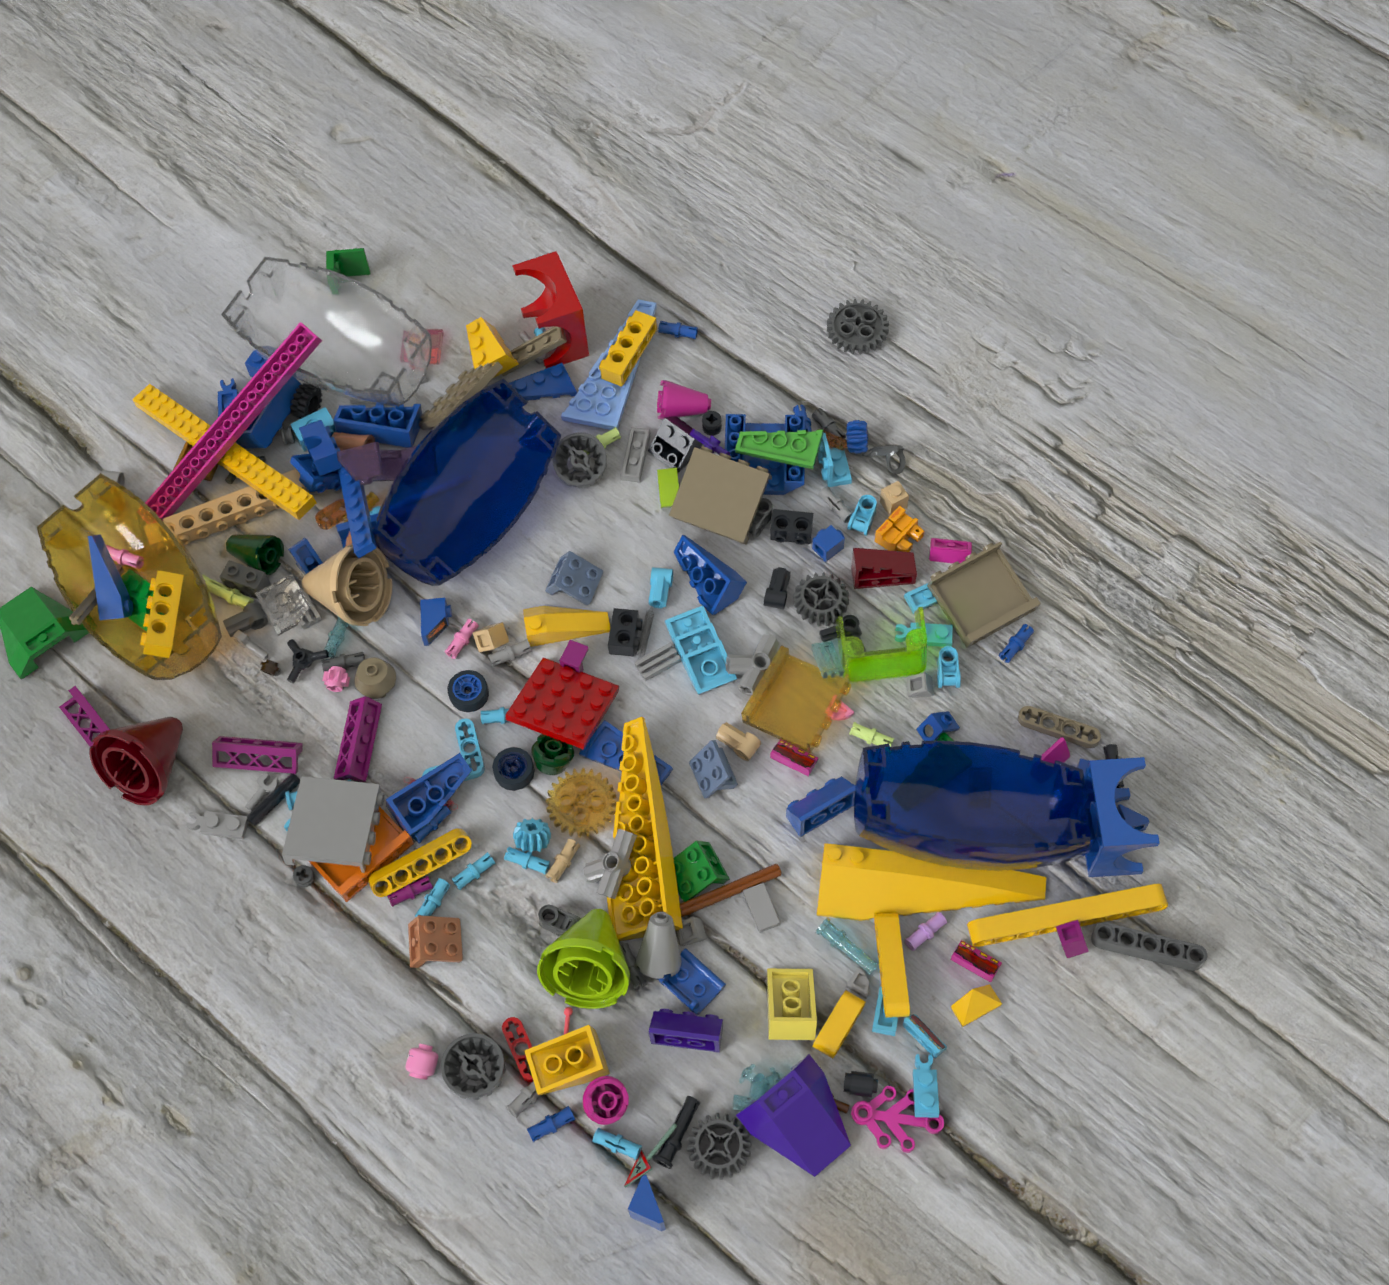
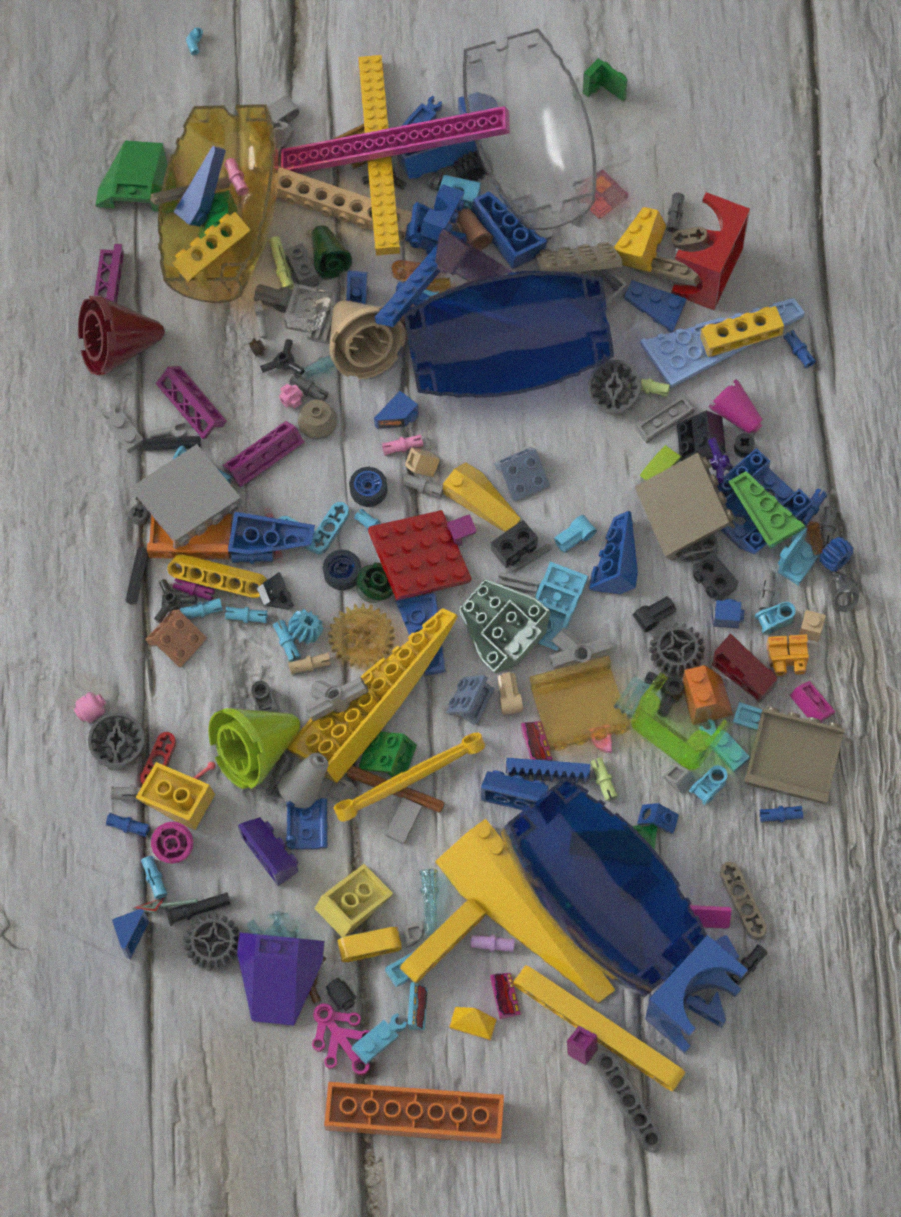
camera: 45 degrees right, 5 degrees up
none -> black axle [125,547,148,605]
none -> pearl dark grey piece [154,579,197,623]
none -> black wing [257,572,294,610]
none -> orange brick [324,1082,504,1144]
none -> yellow piece [333,732,486,822]
none -> sand green wedge [458,579,551,674]
none -> blue gear [506,758,590,784]
none -> dark grey pin [666,193,685,233]
none -> dark tan beam [671,227,709,250]
none -> orange slope [683,665,733,725]

